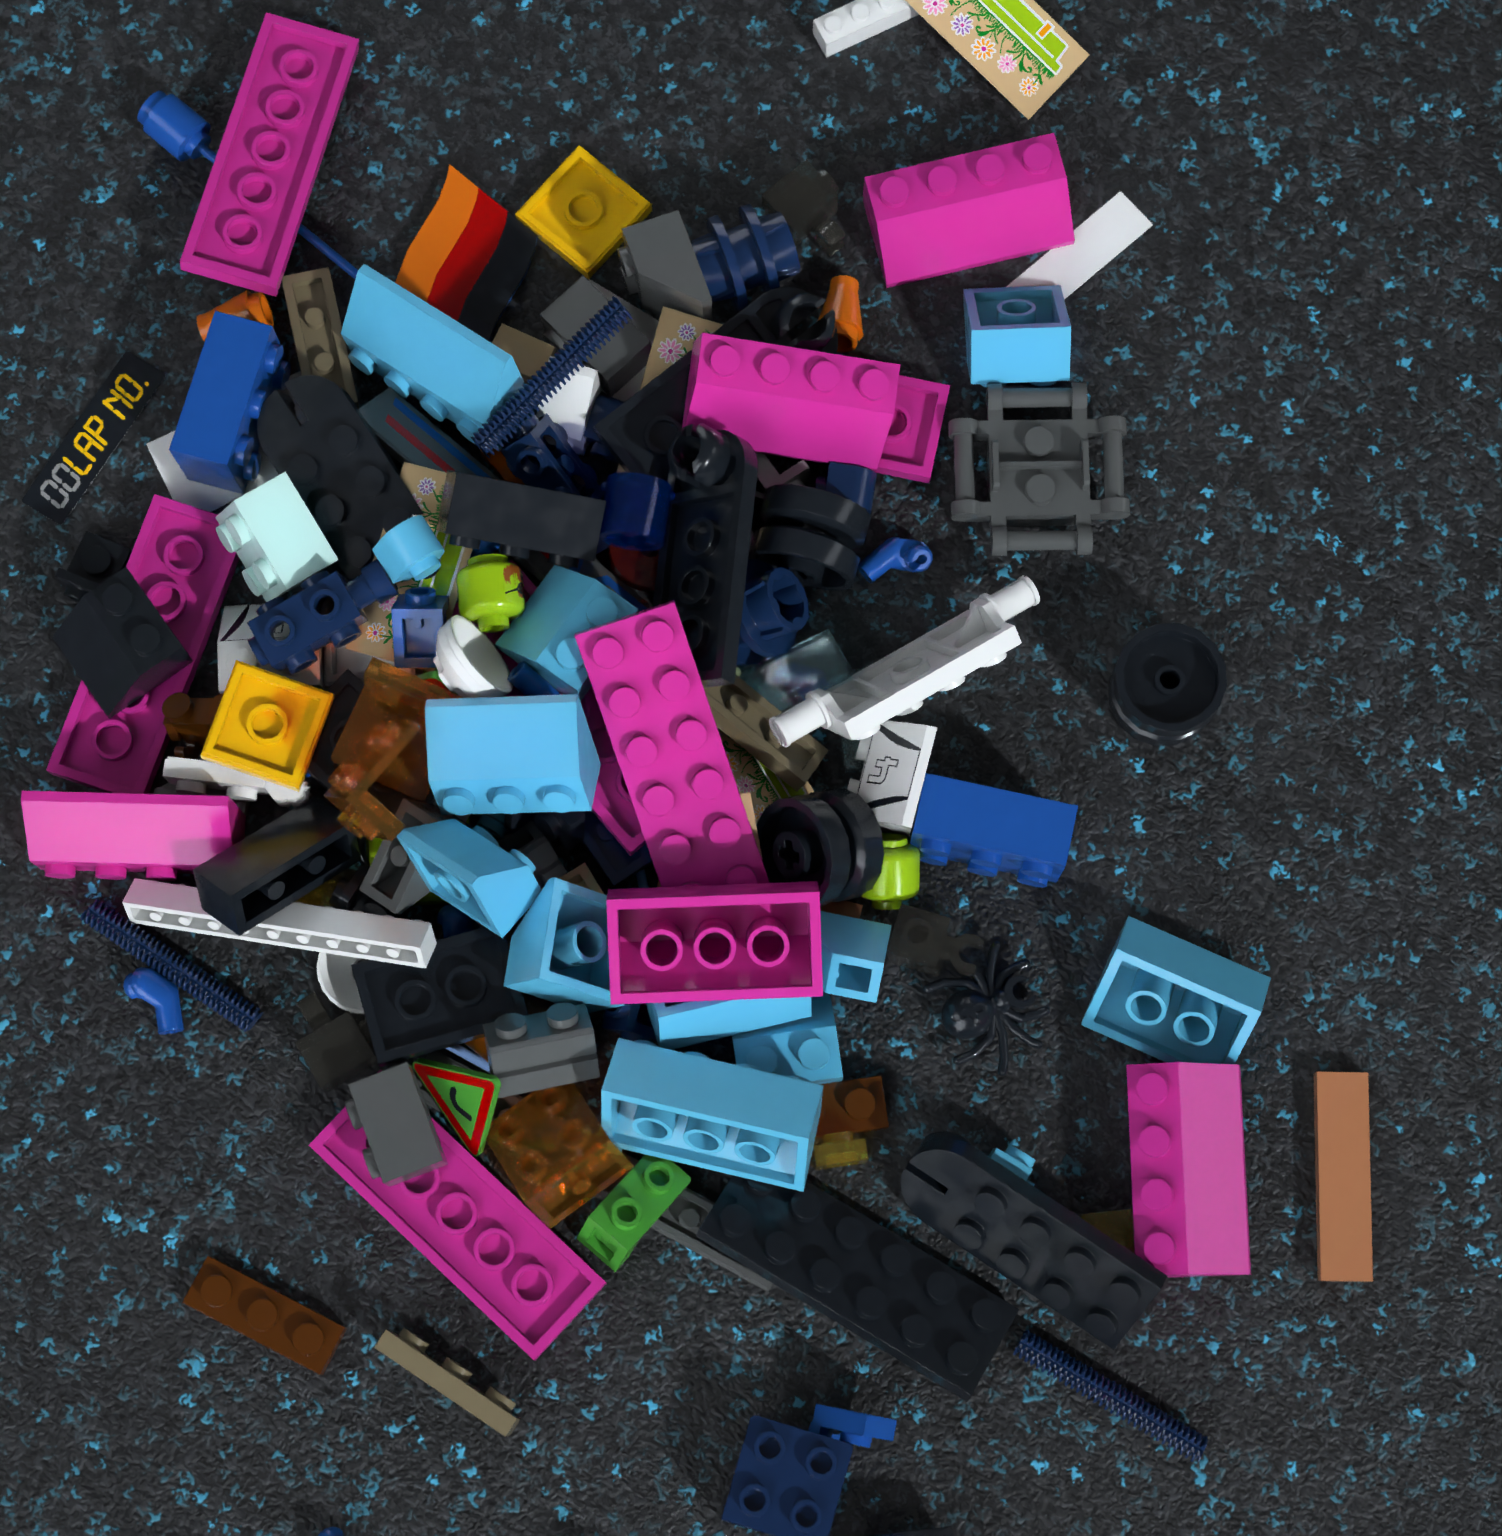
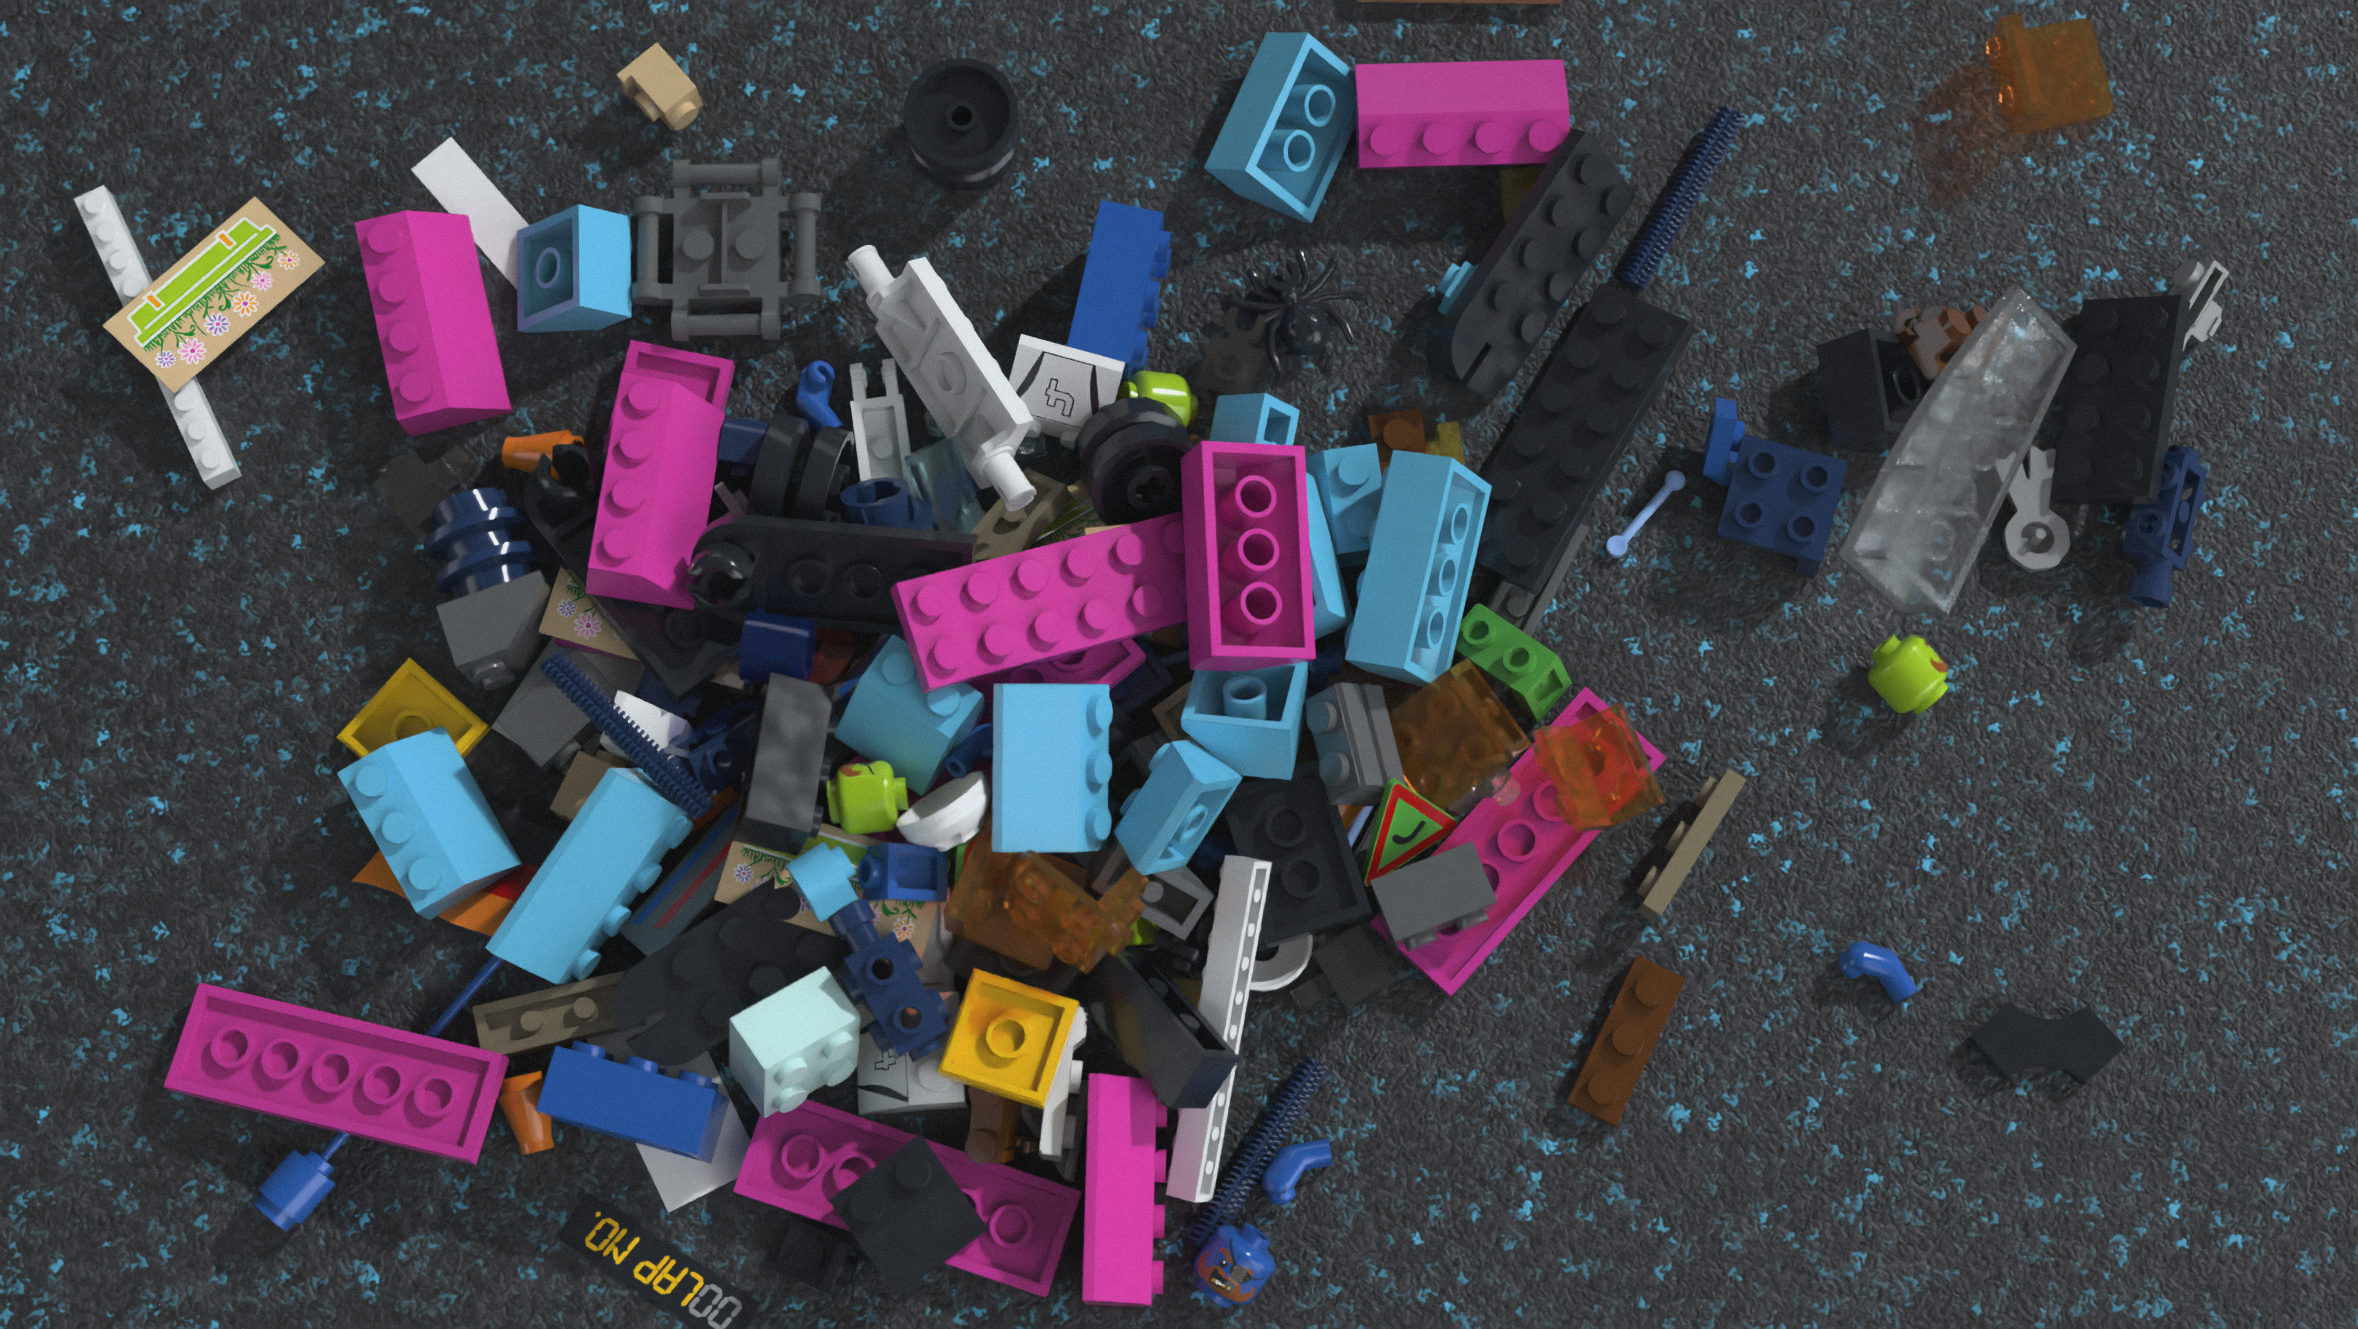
camera: 90 degrees left, 0 degrees up
none -> medium azure slope [337,726,524,920]
none -> tan brick [617,42,703,131]
none -> white hinge [850,358,917,498]
none -> blue head [1193,1223,1275,1308]
none -> clear arm [1445,764,1521,814]
none -> clear orange bracket [1533,704,1667,832]
none -> light blue hinge [1606,470,1686,558]

